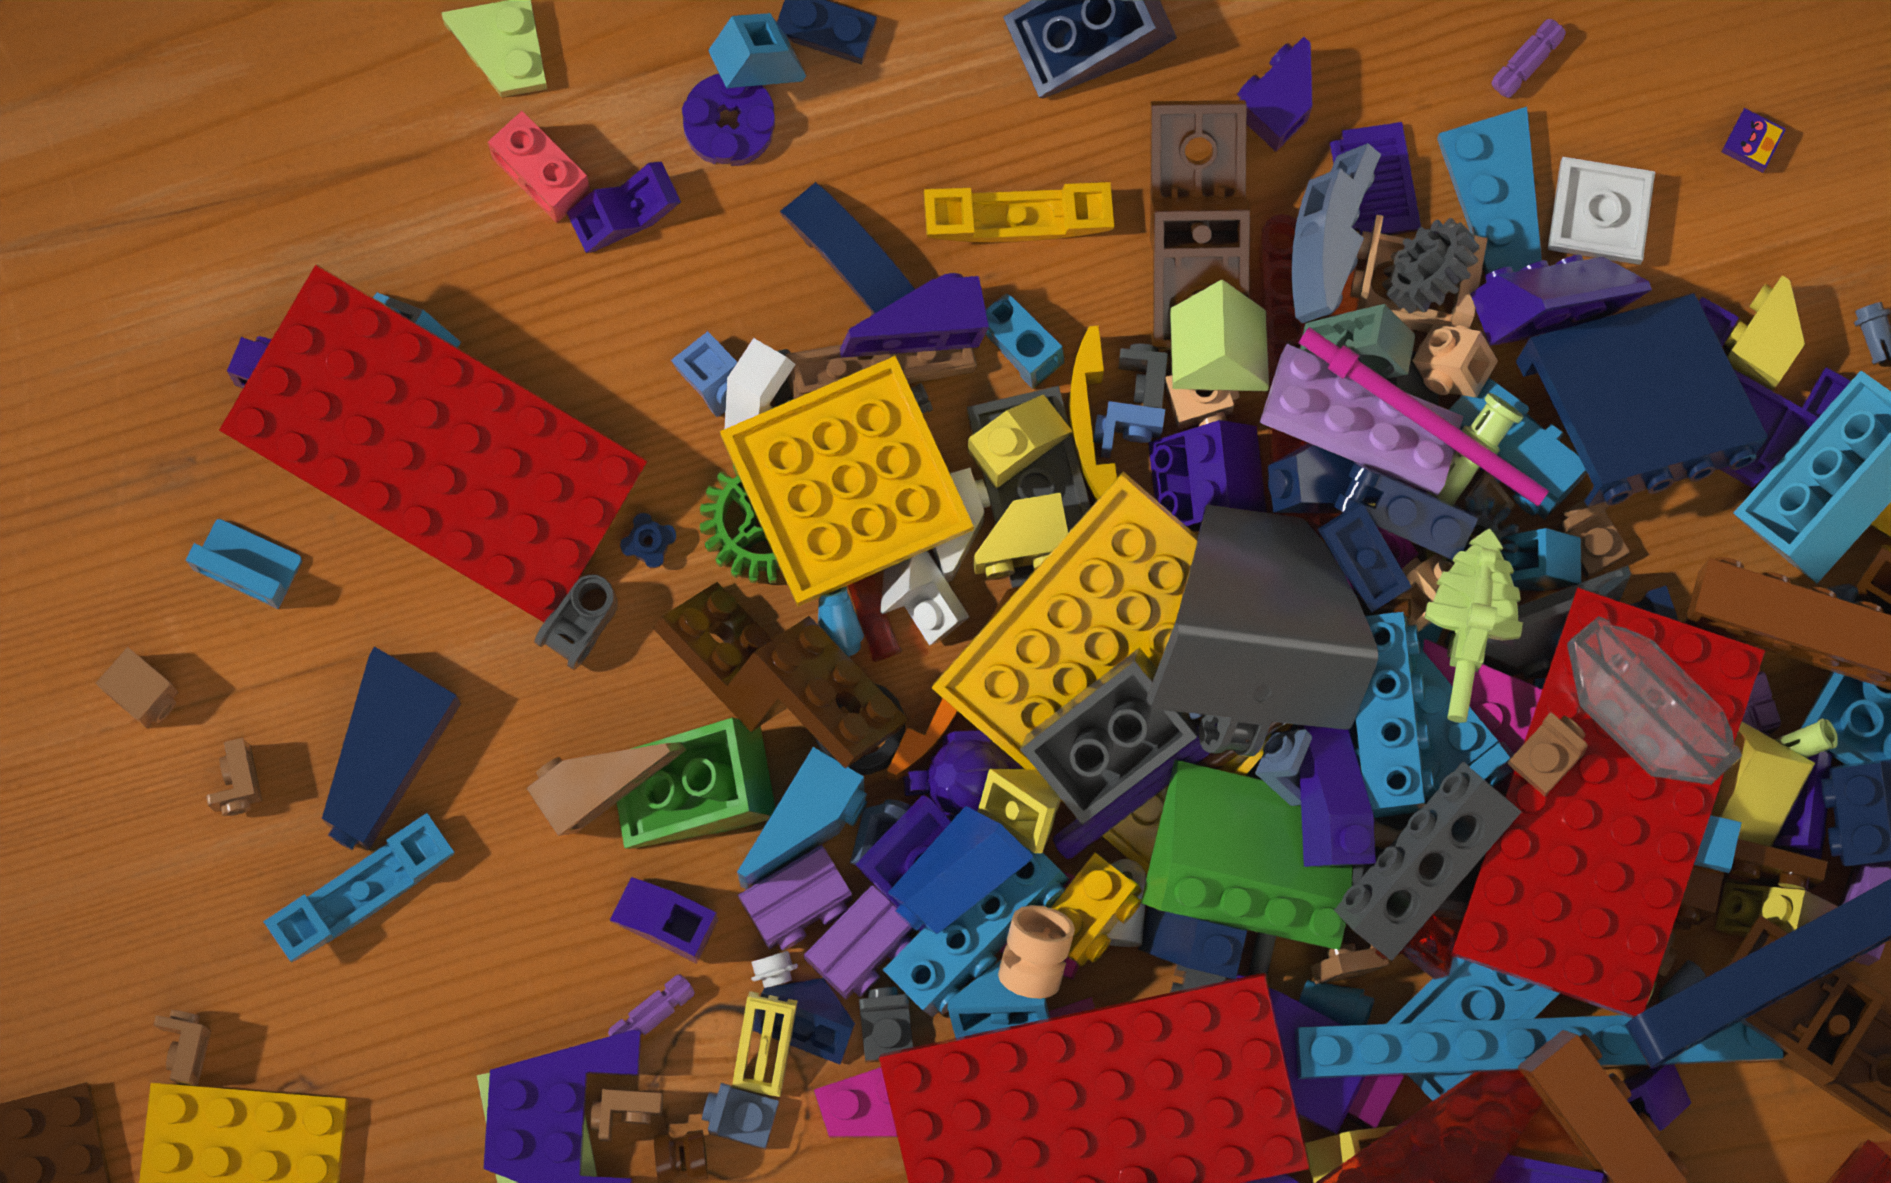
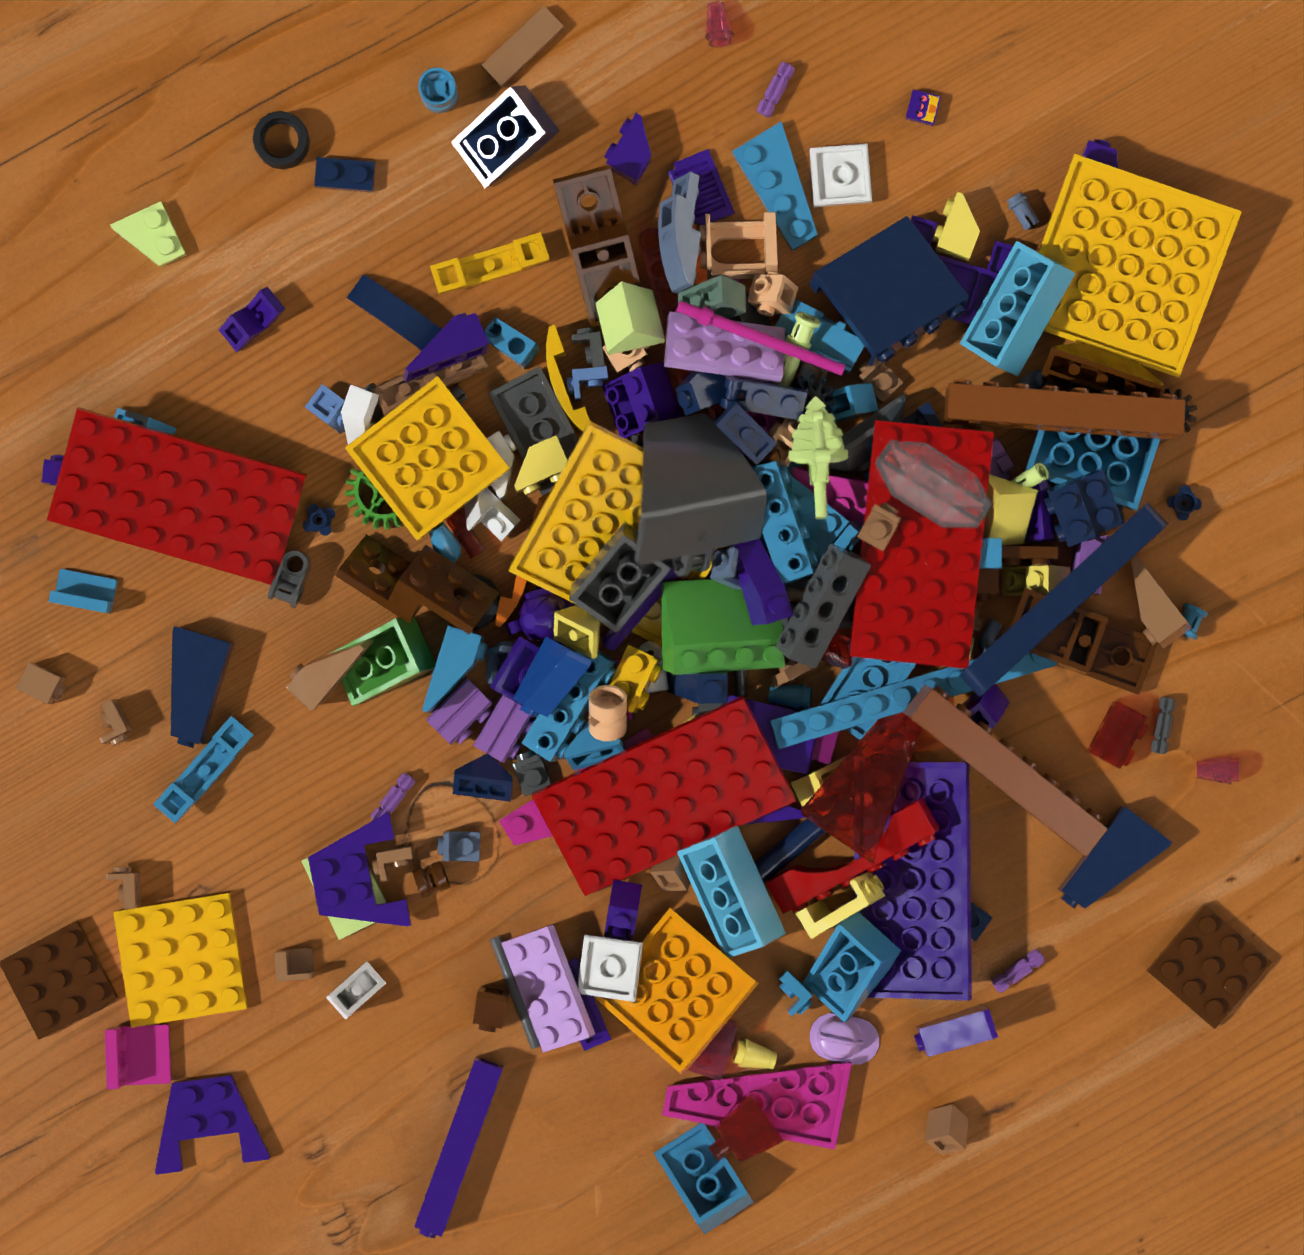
camera: 10 degrees left, 10 degrees up
coral brick [488,111,591,223] -> none
dark purple slope [610,877,718,964] -> none
dark purple plate [682,74,775,166] -> none
dark azure slope [708,13,806,88] -> none
light yellow tile [732,991,798,1097] -> none
white plate [751,951,798,988] -> none
light yellow slope [968,394,1072,489] -> none
dark grey gear [1382,218,1479,313] -> none
dark purple slope [1470,254,1652,346] -> none

